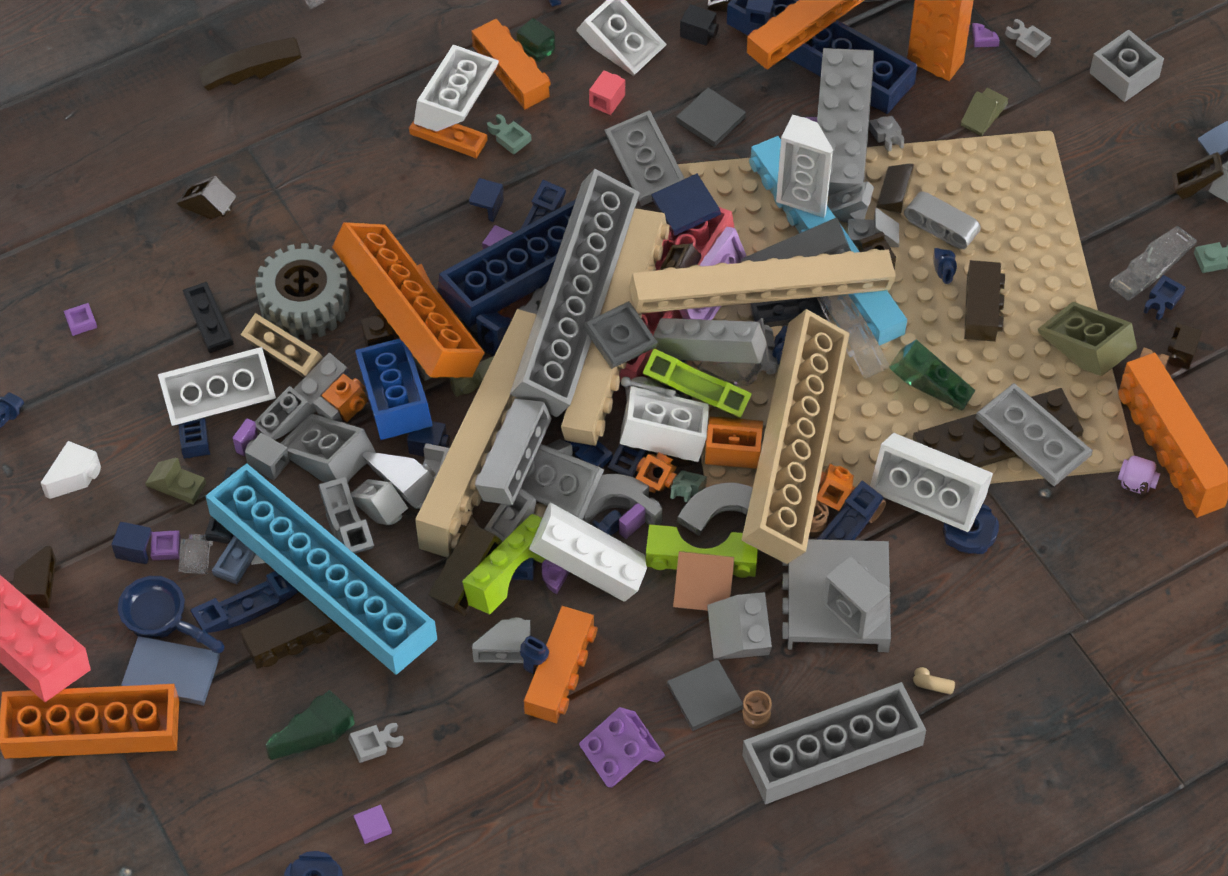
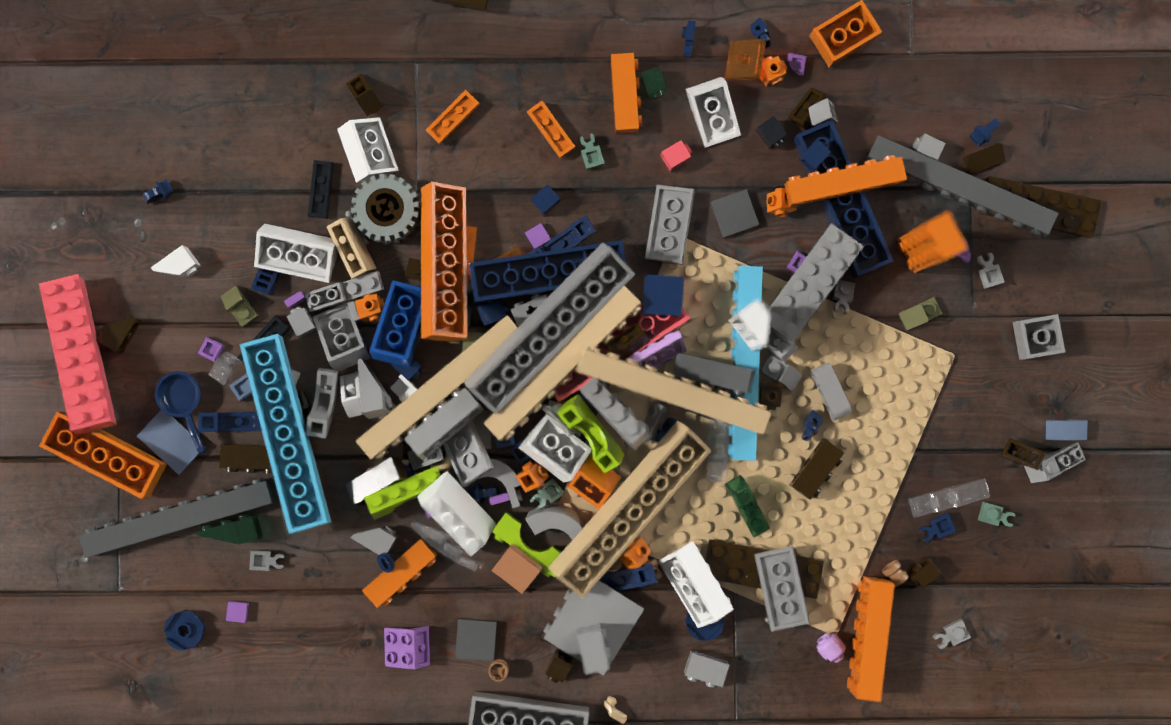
camera: 30 degrees right, 30 degrees up
medium lavender tile [64,303,97,336] -> none
dark blue panel [111,522,152,564] -> none
white slope [414,45,499,132] -> none
dark grey tile [583,301,658,369] -> none
light grey slope [707,592,772,660] -> none
dark brown slope [876,163,914,213] -> none
olive slope [1038,302,1137,376] -> none
none -> dark grey brick [79,478,276,558]
none -> white slope [337,117,398,183]
none -> clear slope [411,520,480,572]
none -> orange plate [426,90,480,144]
none -> dark brown slope [545,650,573,683]
none -> light grey brick [684,650,729,688]
none -> orange brick [766,188,797,217]

